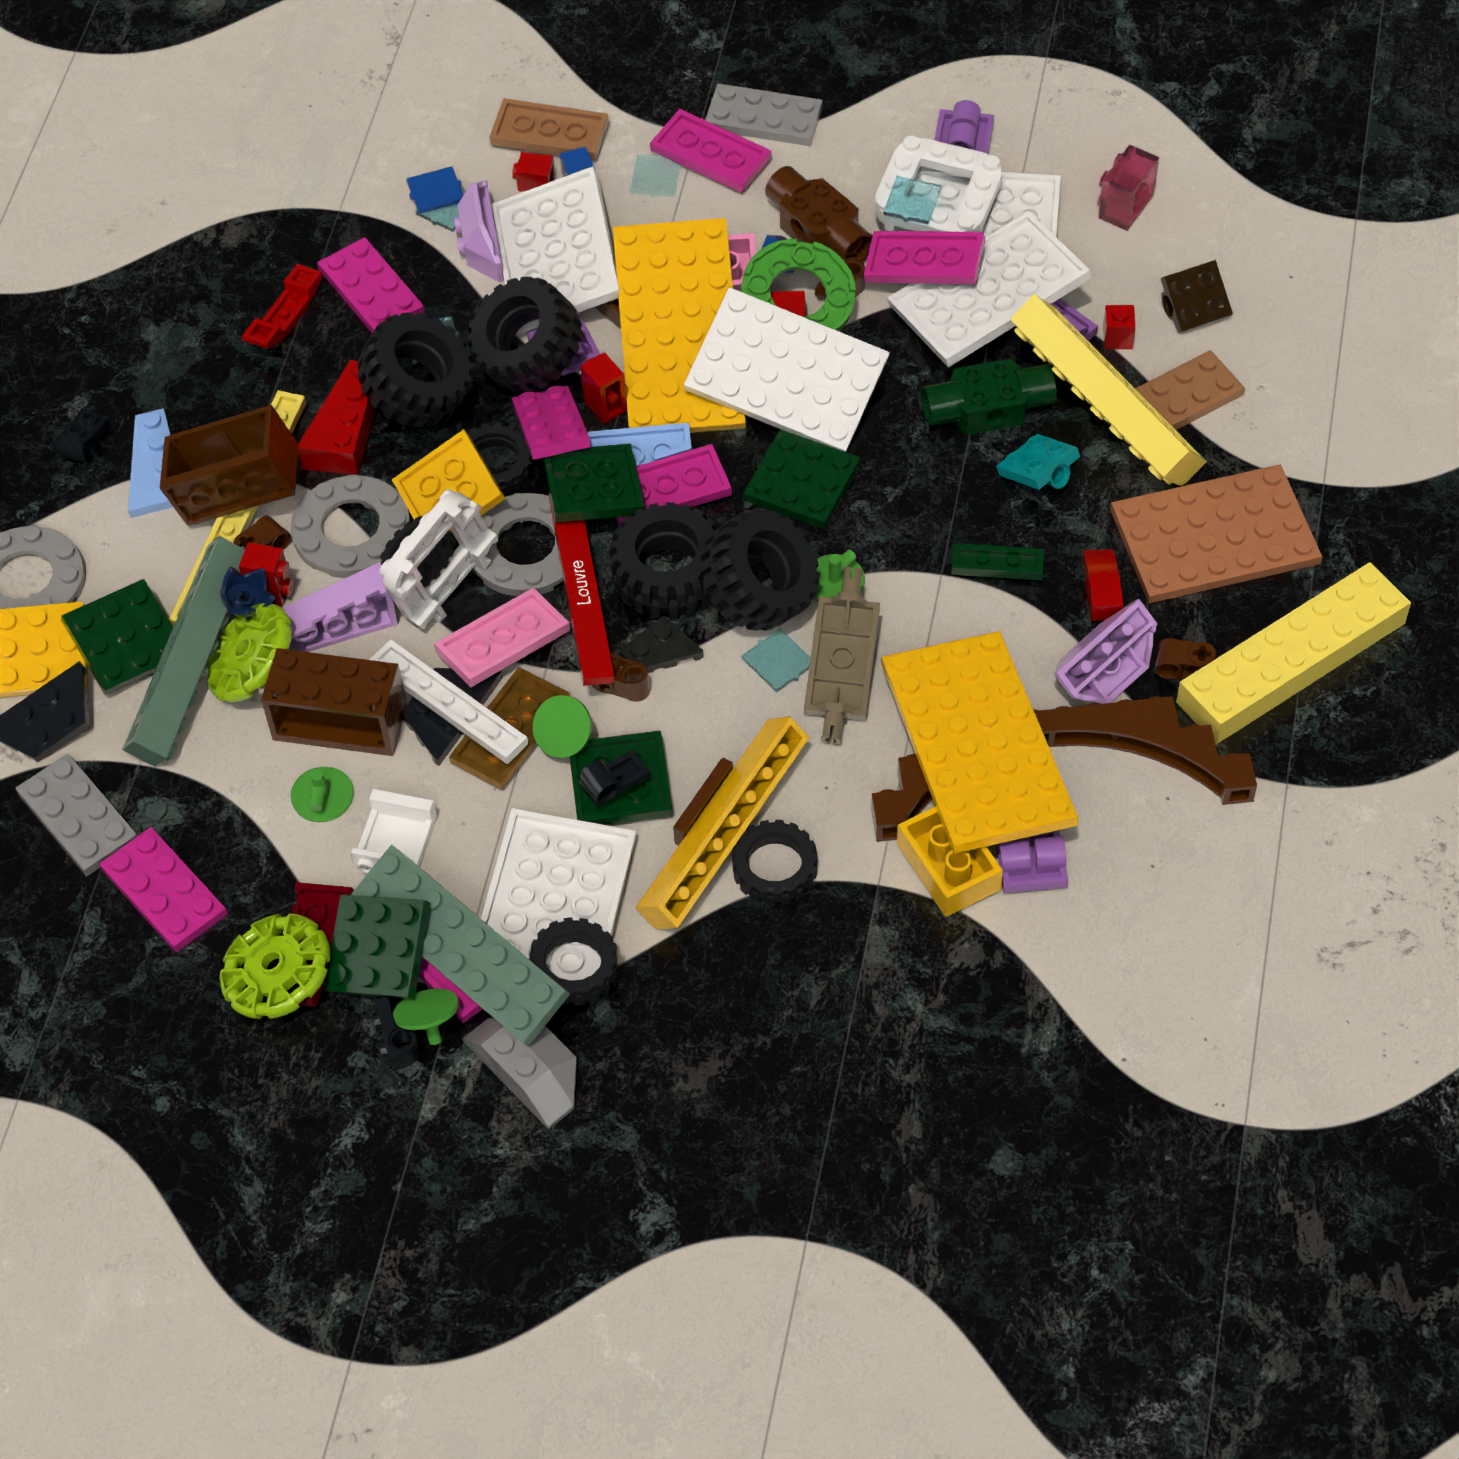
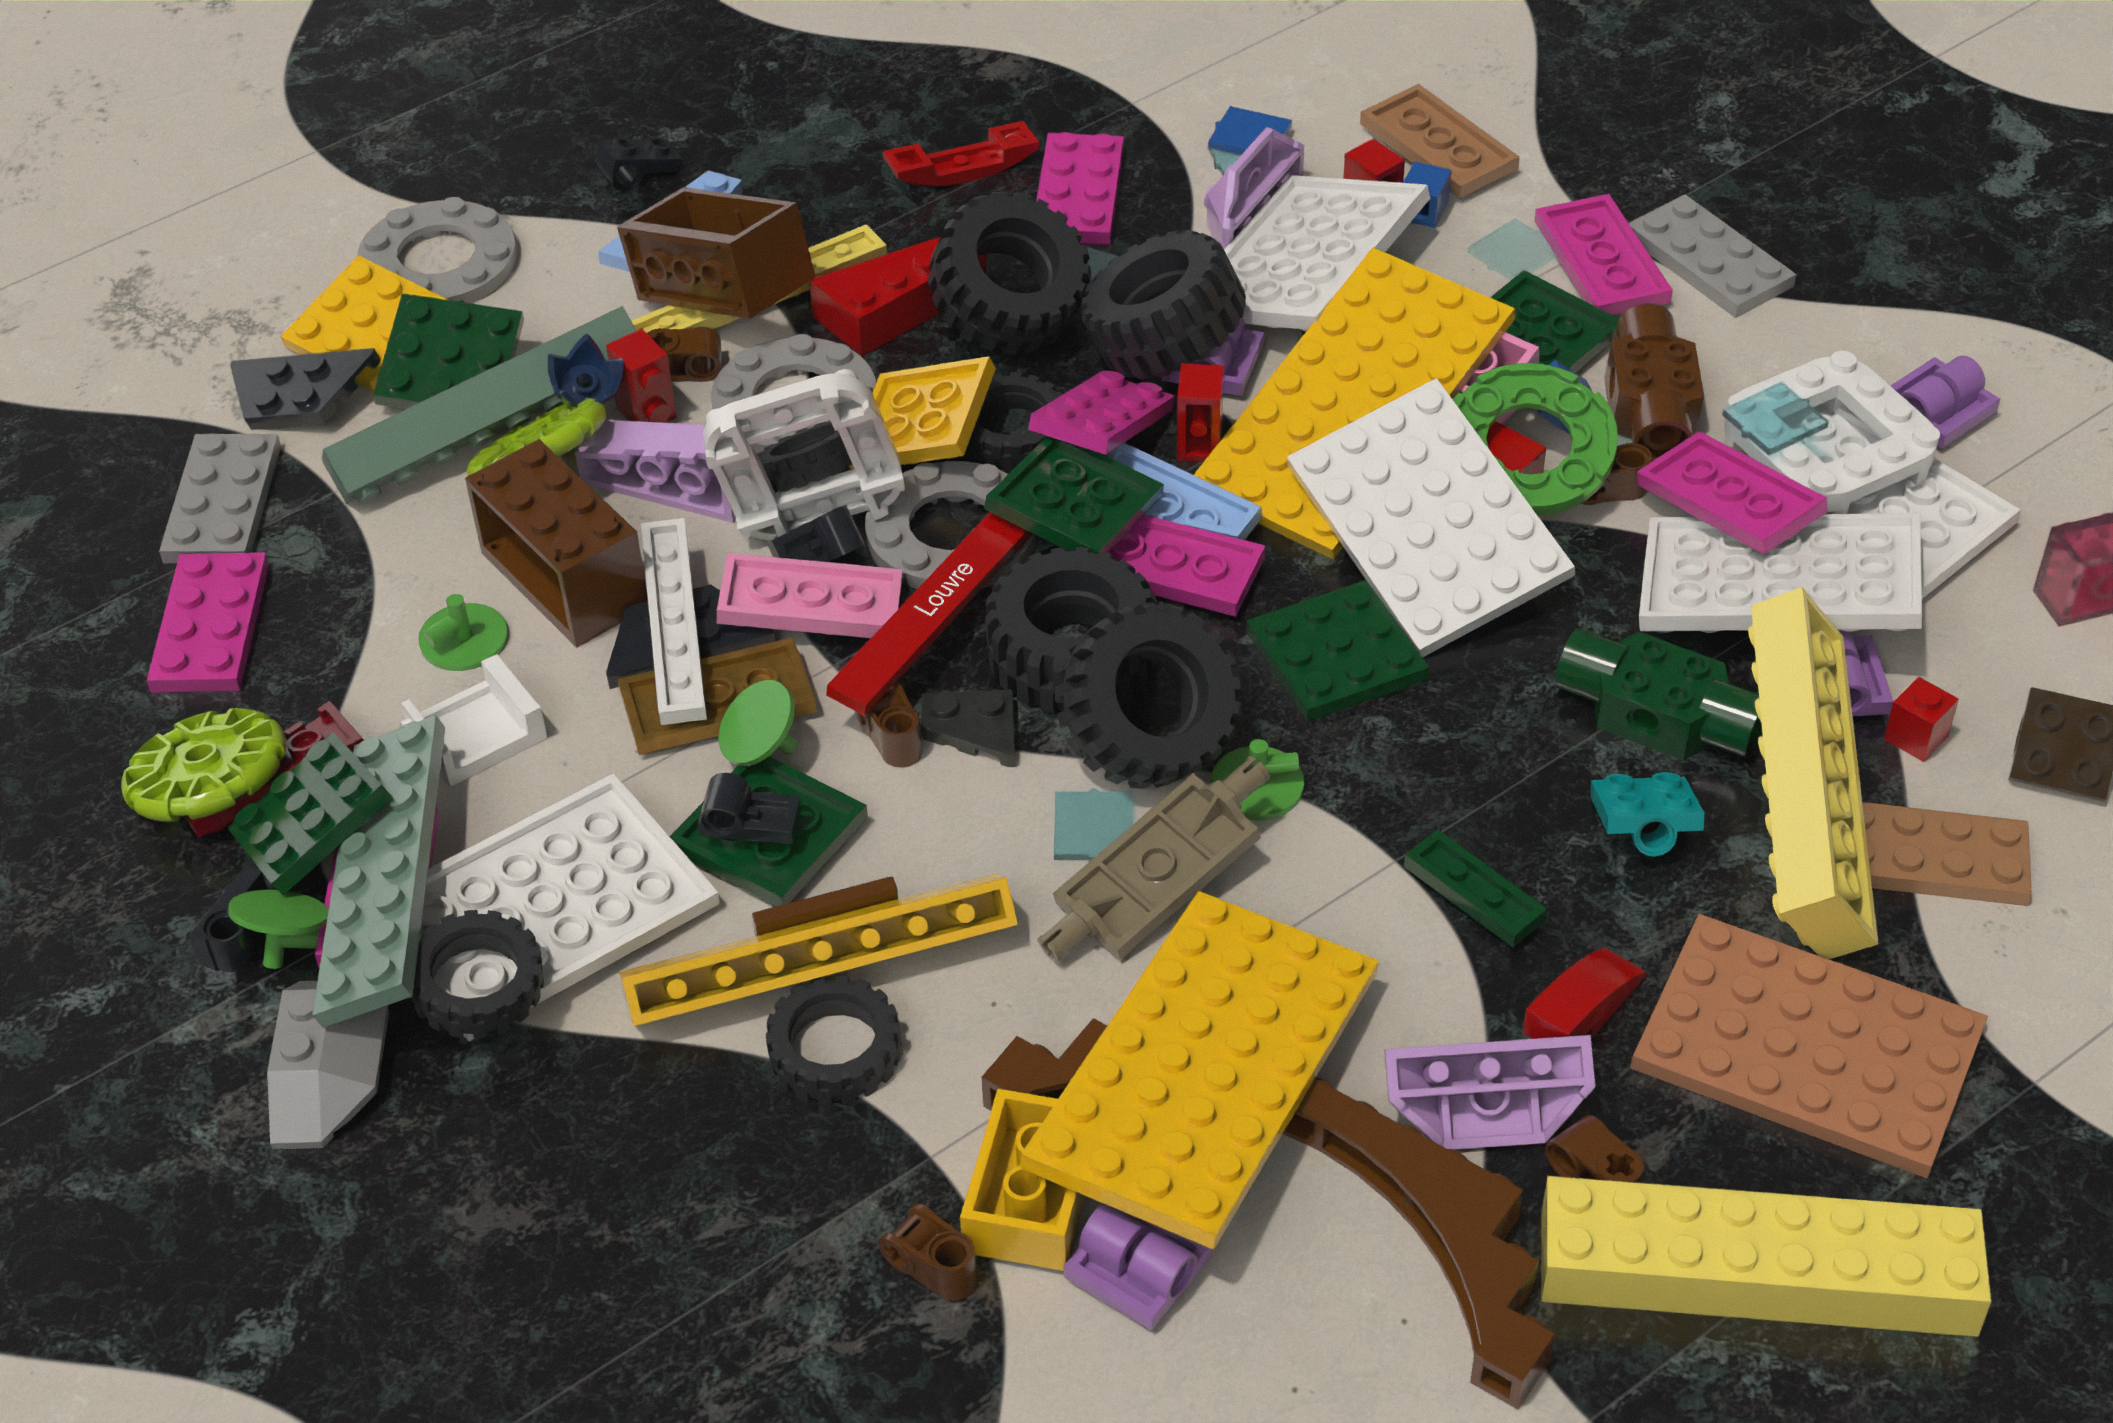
camera: 40 degrees right, 10 degrees down
none -> black plate [766,505,865,562]
none -> reddish brown piece [878,1203,978,1301]
none -> dark green plate [1490,270,1619,373]

